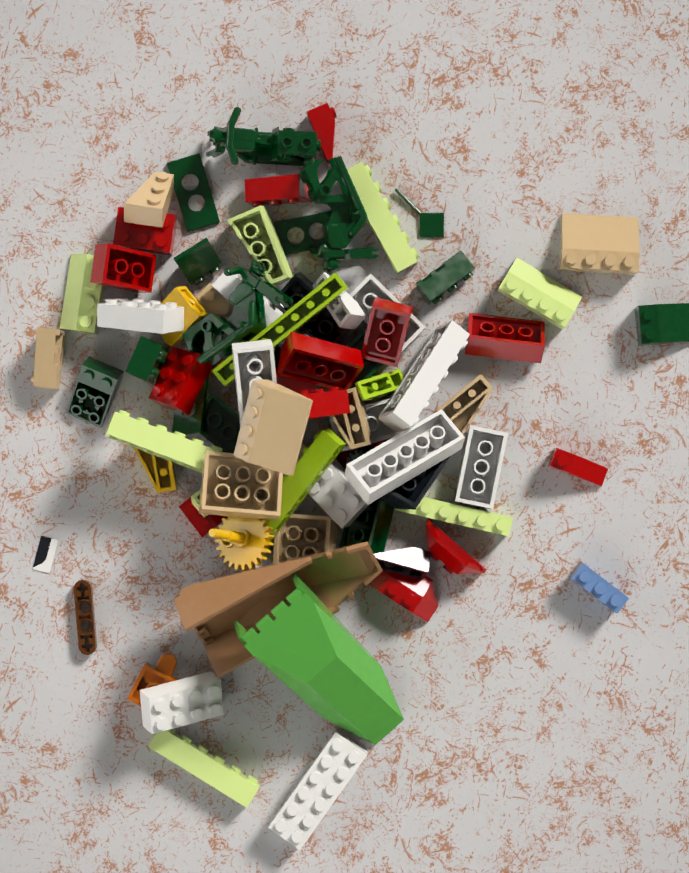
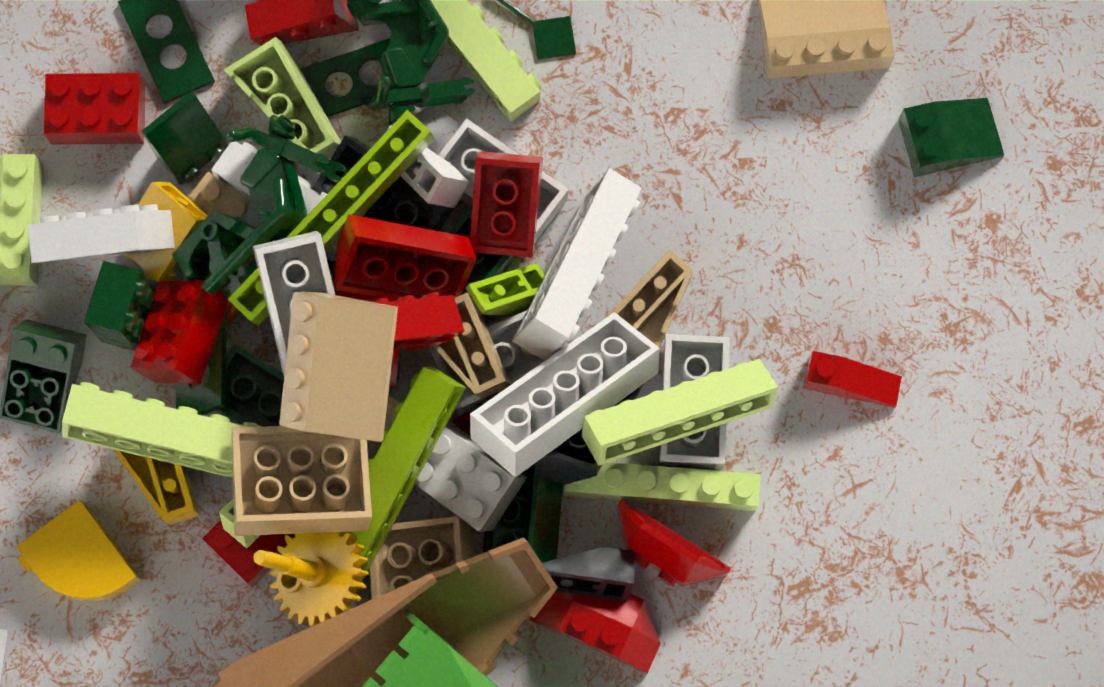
camera: 15 degrees left, 10 degrees down
red brick [90,243,157,293] -> none
tan wedge [124,172,174,228] -> none
dark green wedge [415,250,475,305] -> none
red slope [465,313,545,363] -> none
yellowish green slope [497,258,582,329] -> none
medium blue brick [569,562,629,614] -> none
none -> yellow brick [16,500,141,601]
none -> yellowish green brick [582,359,778,466]

